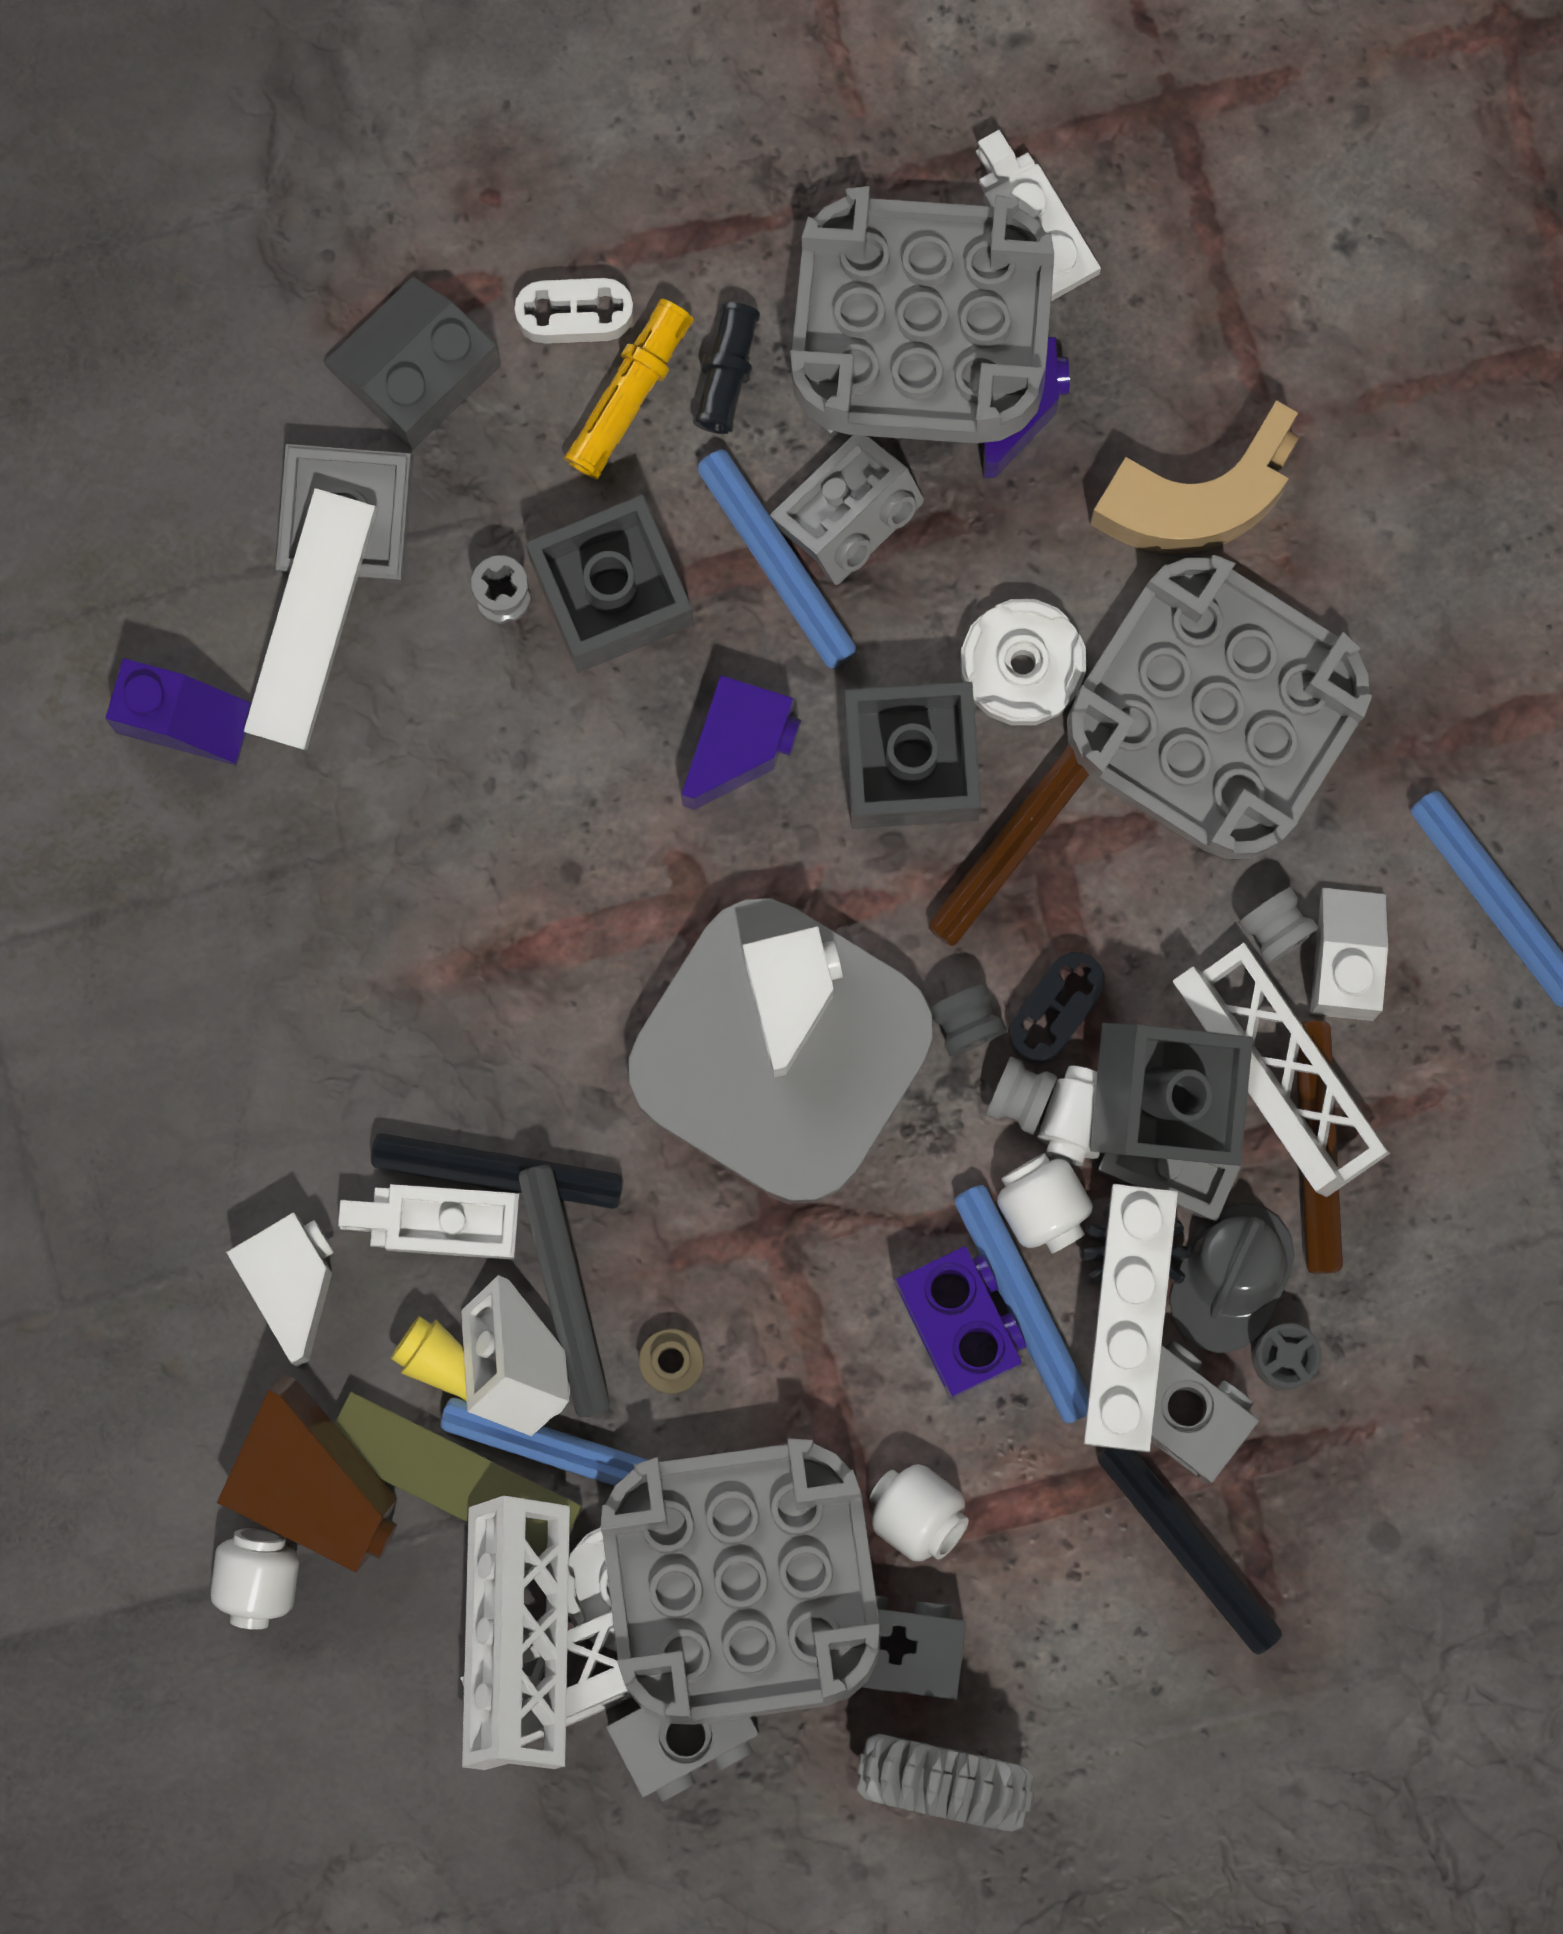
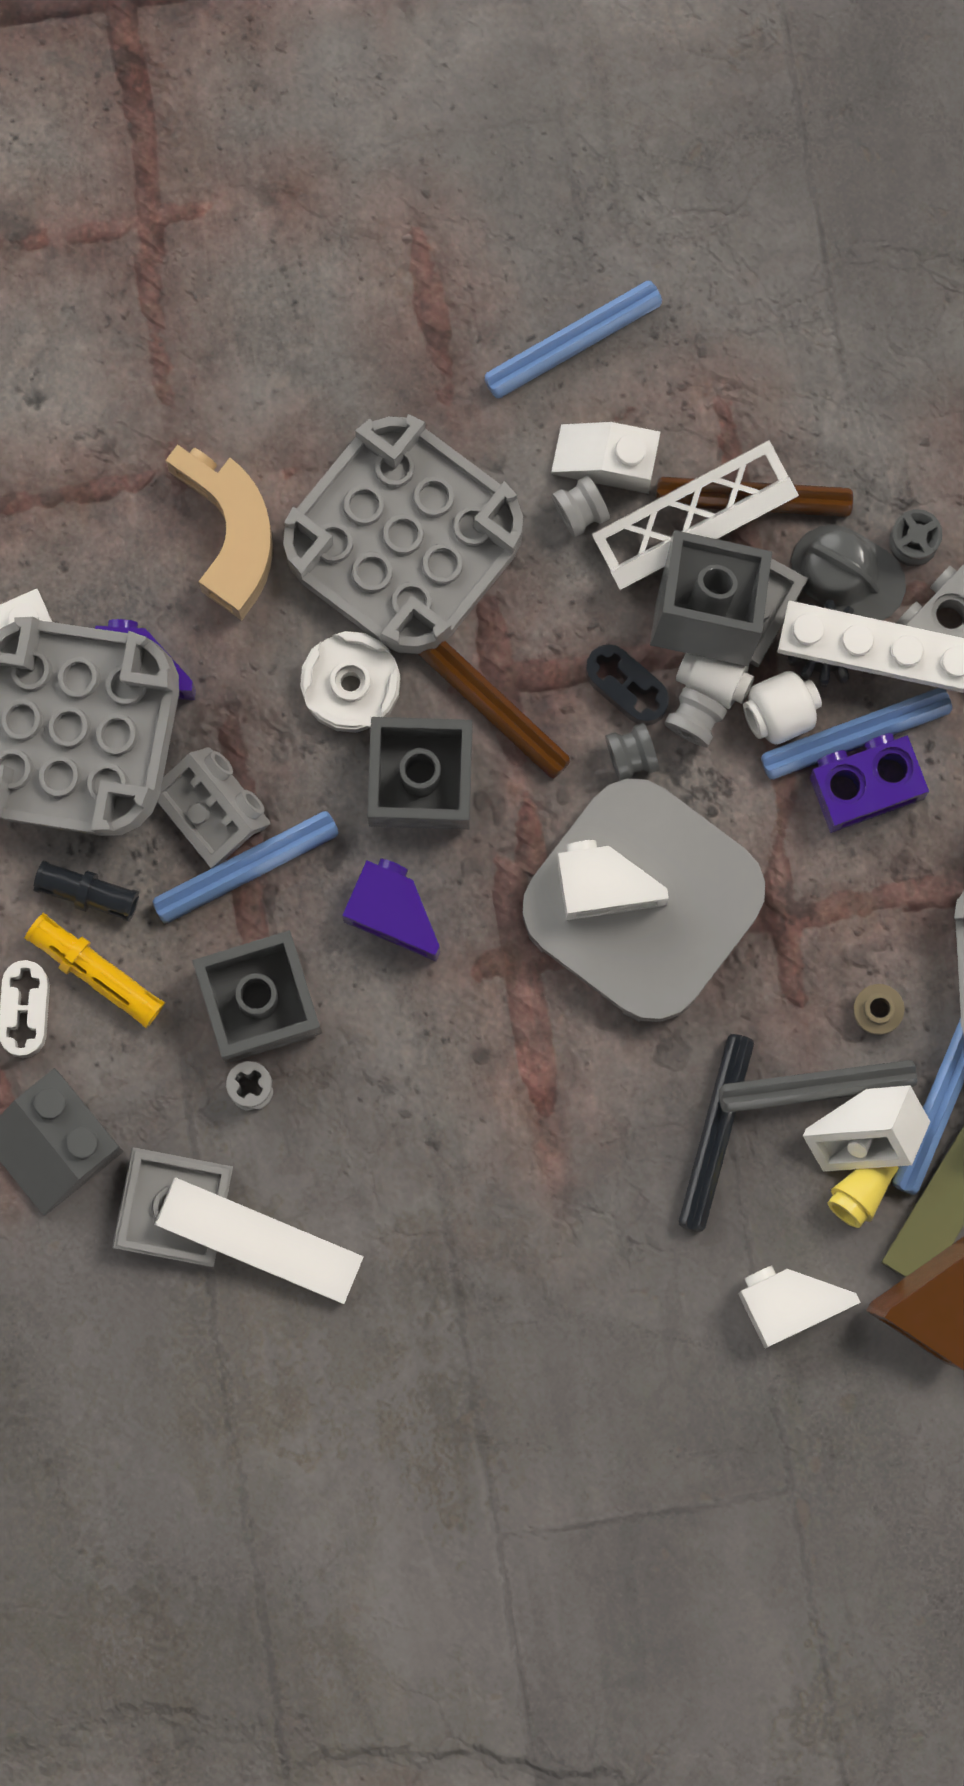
camera: 85 degrees left, 0 degrees up
dark purple slope [105,658,252,766] -> none
white hinge [338,1184,519,1260] -> none

